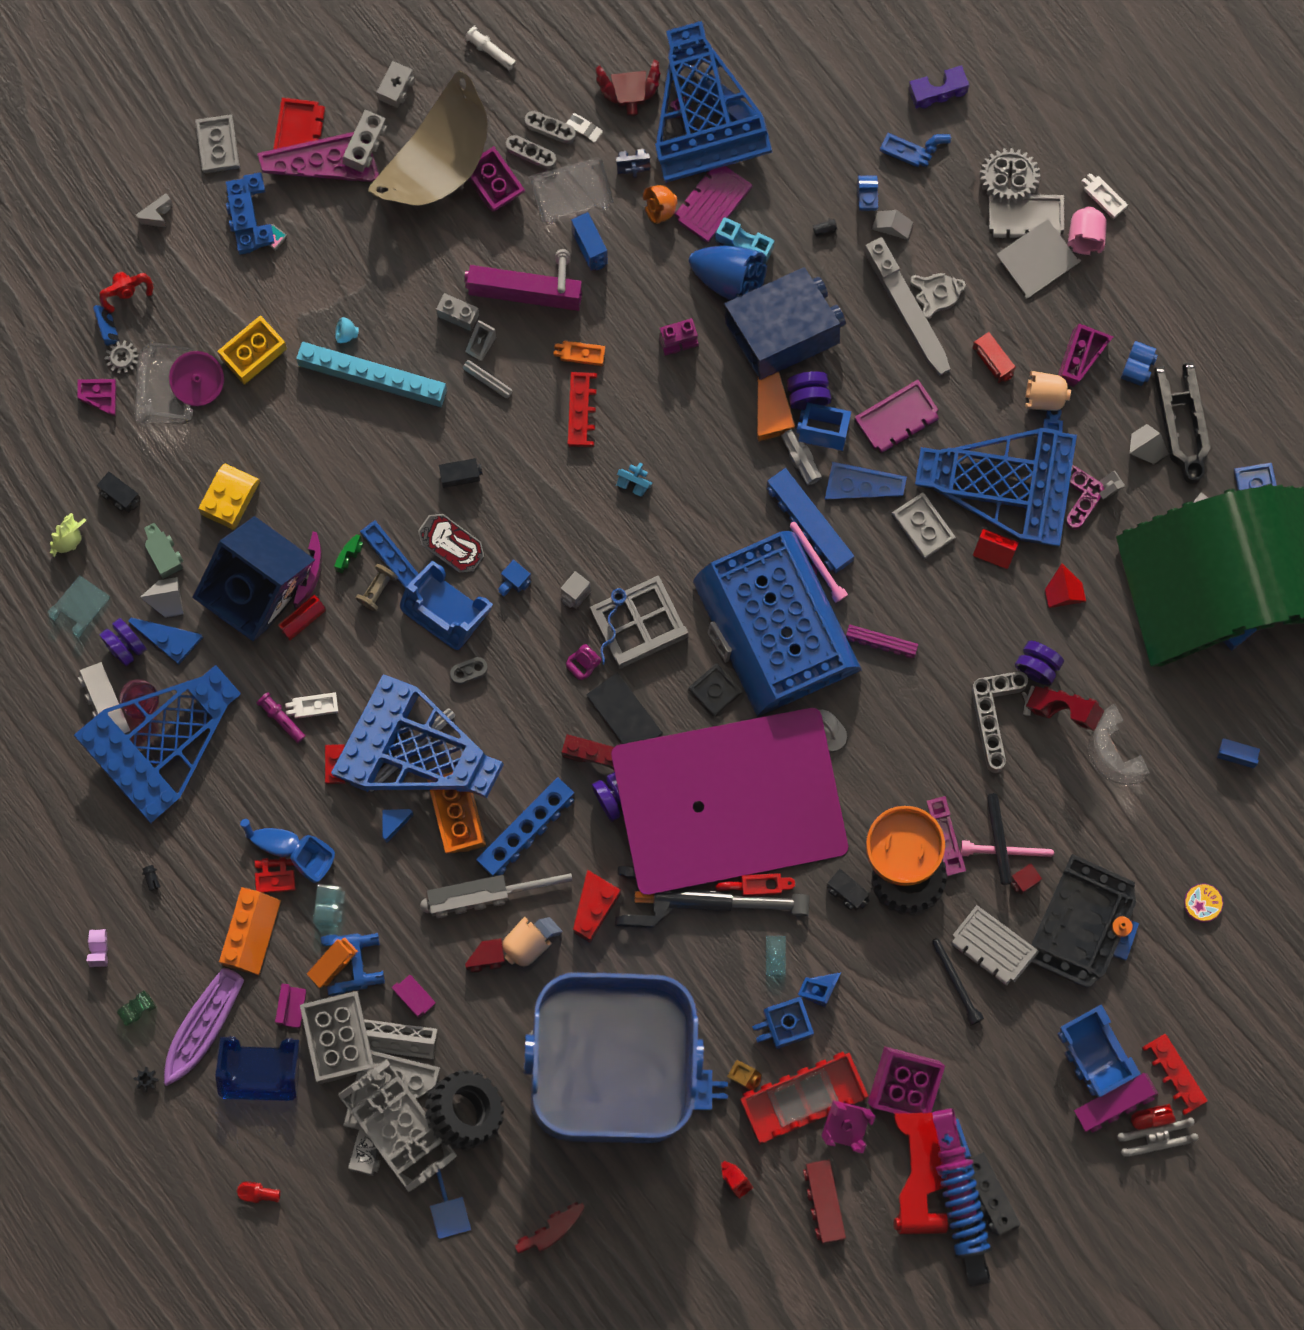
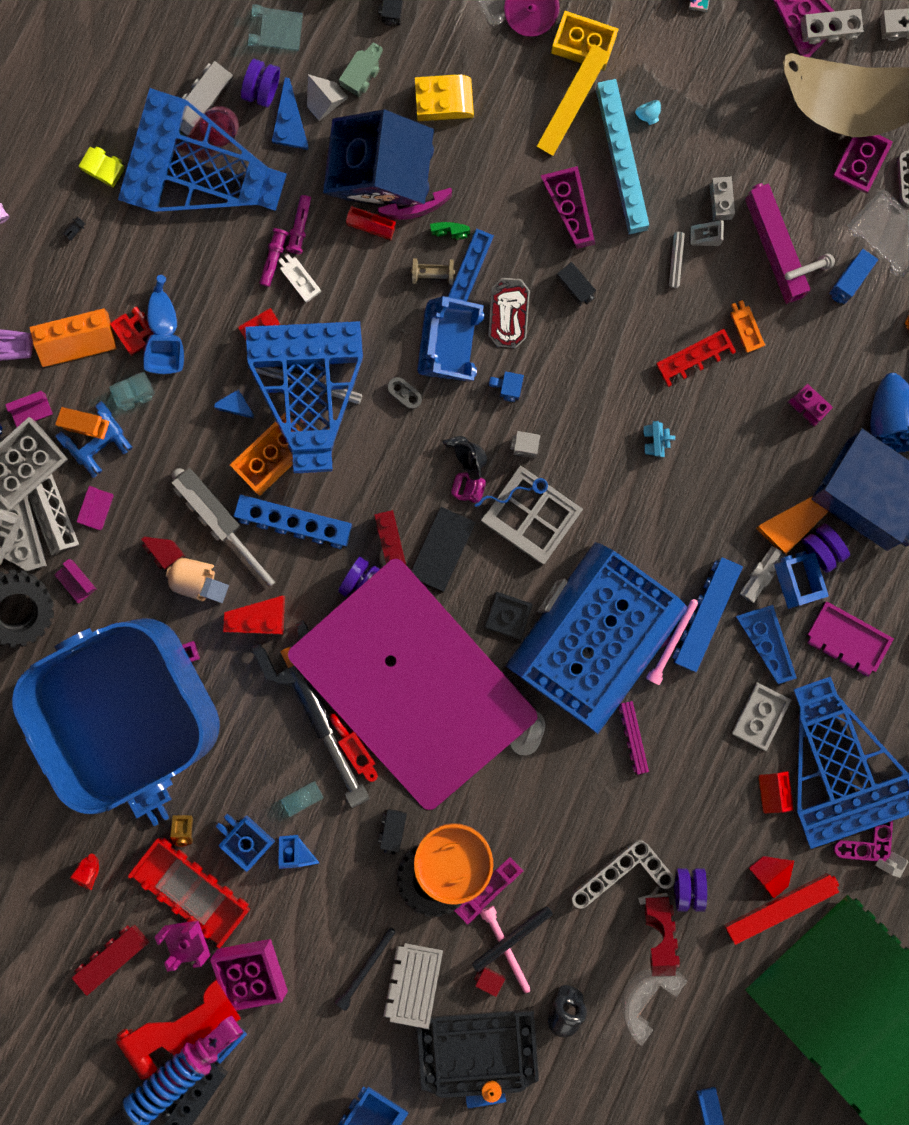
camera: 60 degrees right, 10 degrees up
none -> magenta panel [55,559,97,603]
none -> neon yellow brick [79,147,125,188]
none -> magenta pin [286,195,311,254]
none -> black hair [442,436,487,481]
none -> yellow tile [537,44,610,156]
none -> magenta wedge [540,166,595,249]
none -> black piece [548,985,587,1038]
none -> red brick [724,873,839,945]

